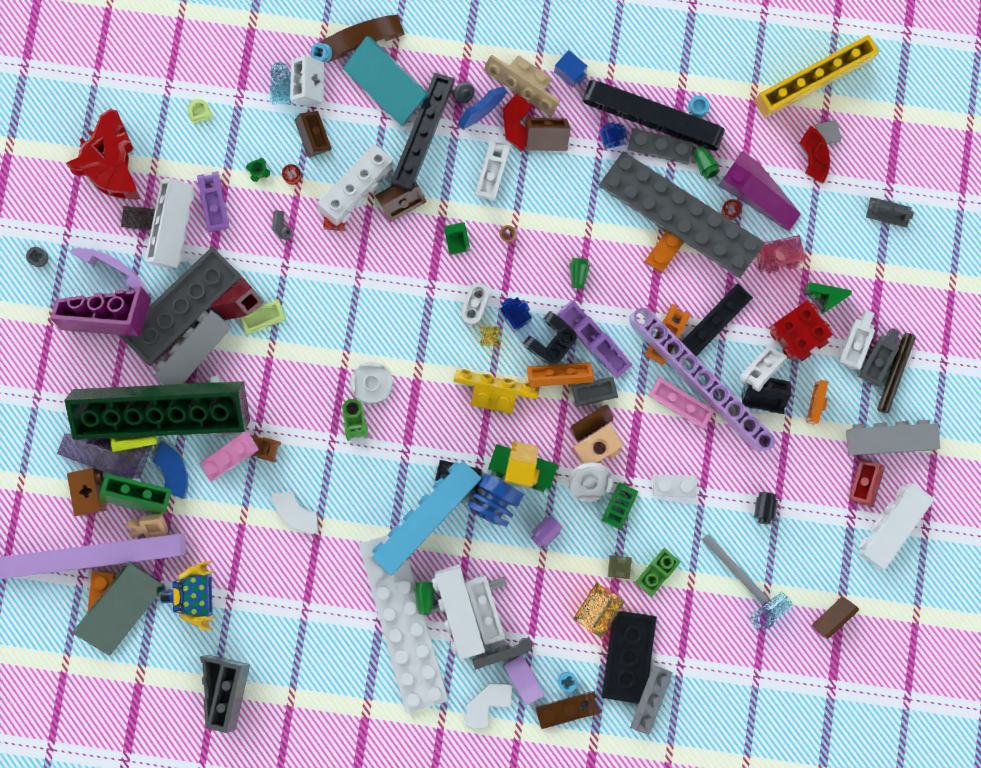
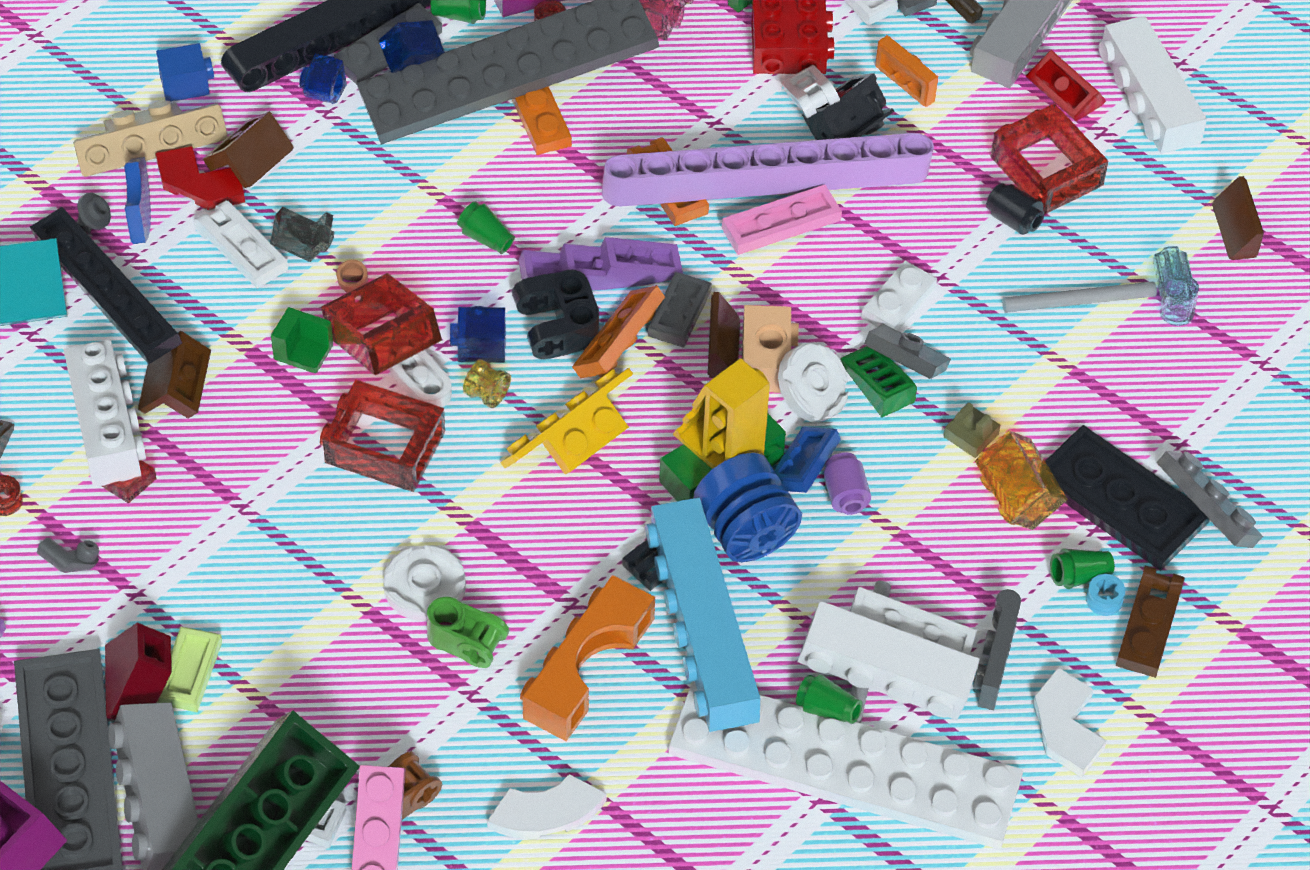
camera: 55 degrees left, 30 degrees down
lavender slope [503,655,545,706] -> none
bright green slope [634,548,681,597] -> none
black tile [681,283,753,357] -> none
none -> clear smoke bracket [270,206,335,262]
none -> clear red window [319,379,446,492]
none -> clear red window [321,273,442,375]
none -> clear blue brick [379,20,445,73]
none -> orange arch [520,575,655,742]
none -> blue plate [774,427,841,493]
none -> dark grey plate [864,324,951,379]
none -> clear red window [990,103,1109,215]
none -> green cone [1050,548,1115,589]

